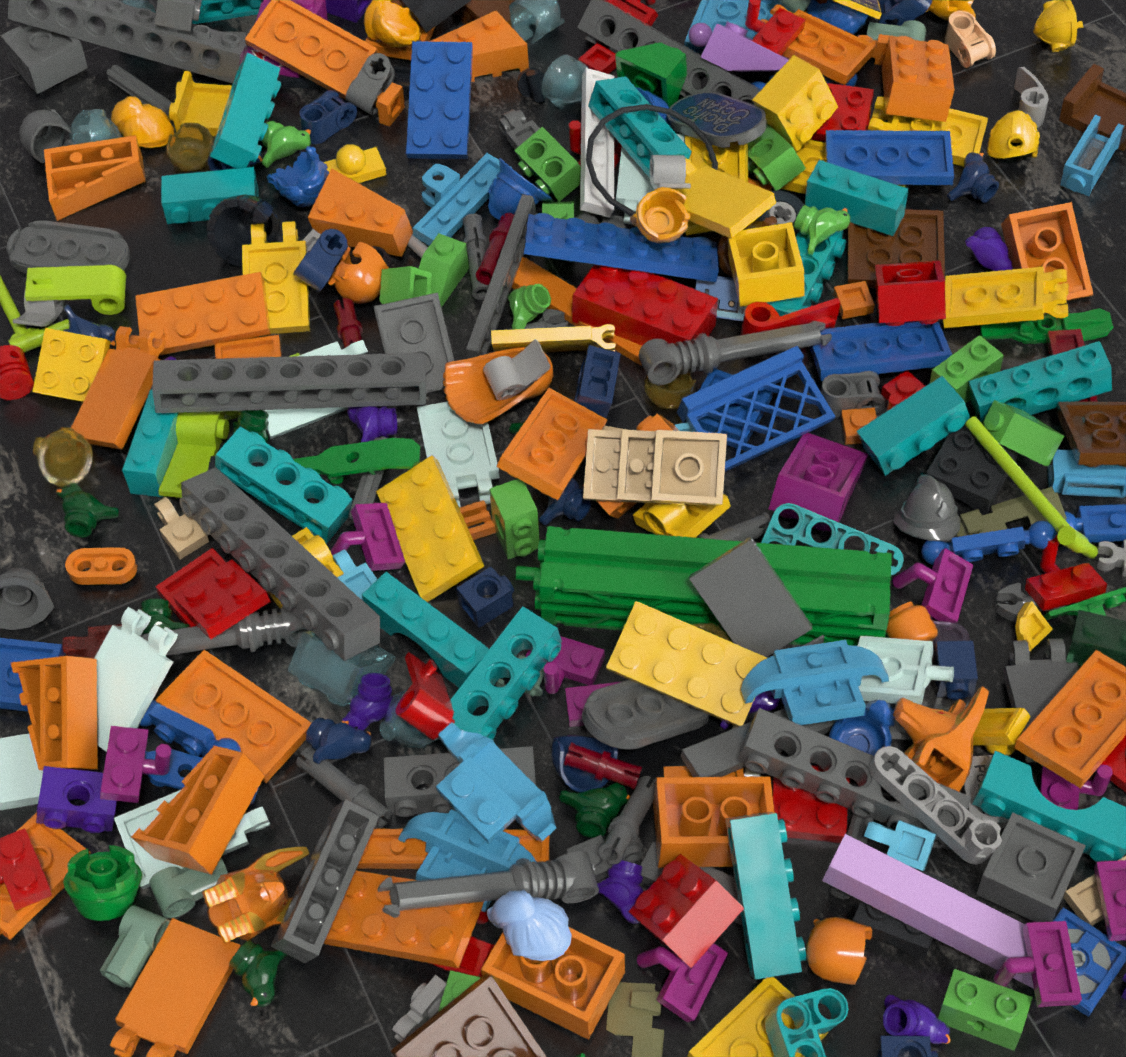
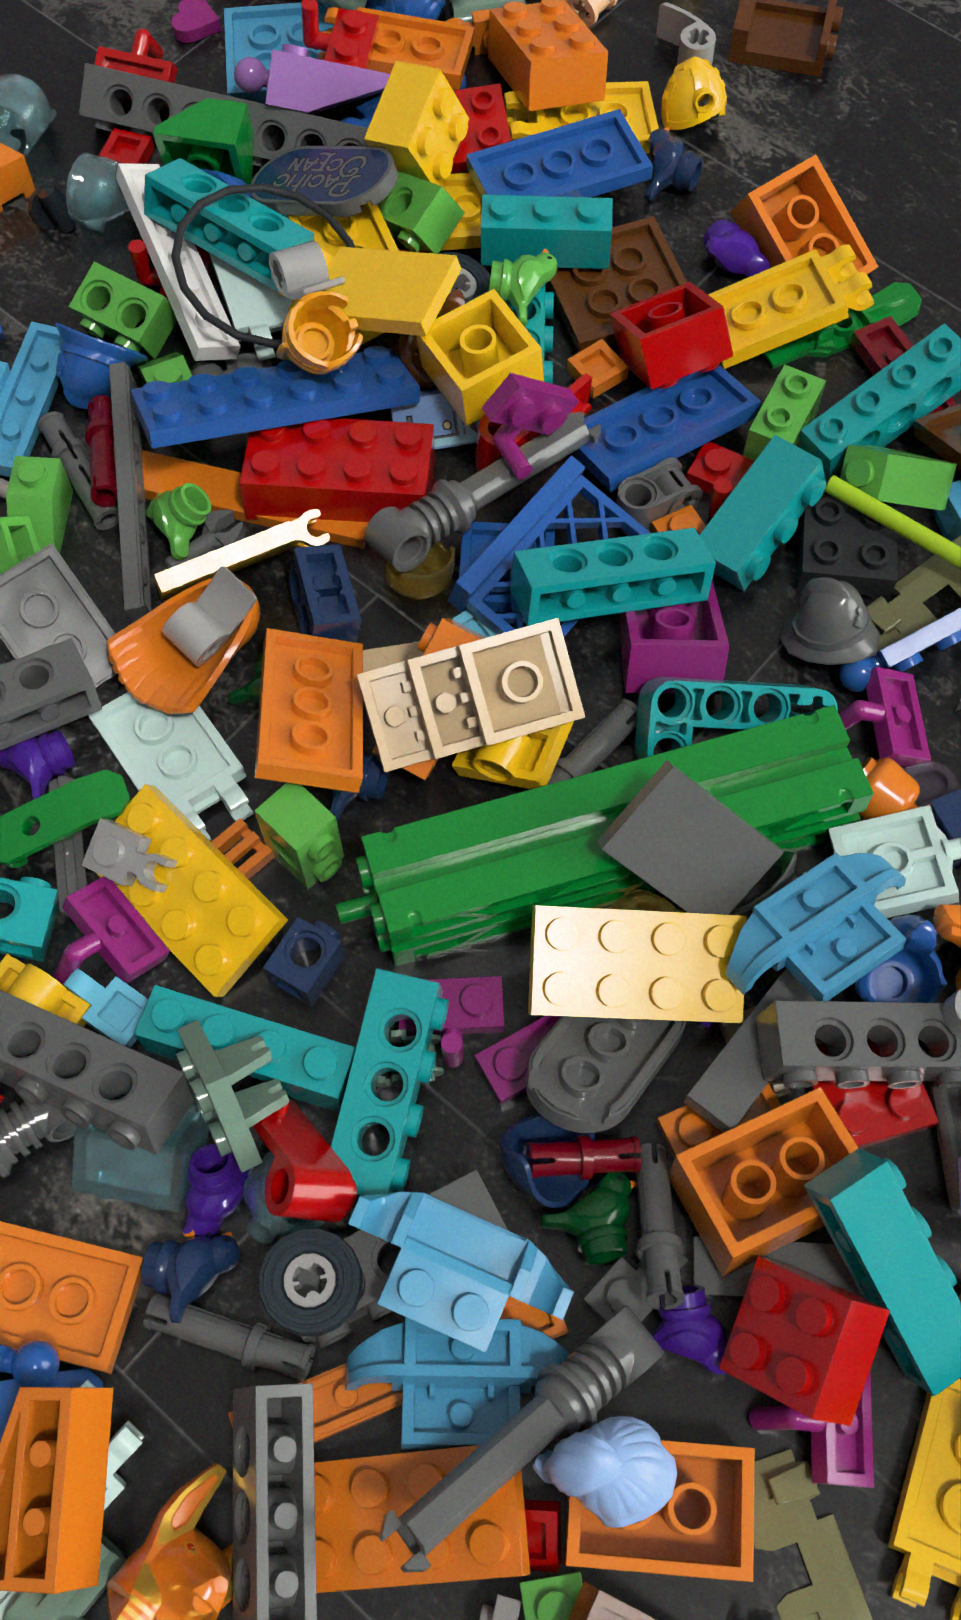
camera: 25 degrees left, 10 degrees up
dark grey plate [497,109,540,149] -> none
dark azure window [1060,115,1124,196] -> none
none -> light grey plate [81,818,177,892]
none -> sand green plate [176,1020,289,1172]
none -> black bush [259,1228,363,1337]
none -> magenta plate [482,372,579,479]
none -> teal brick [510,528,716,626]

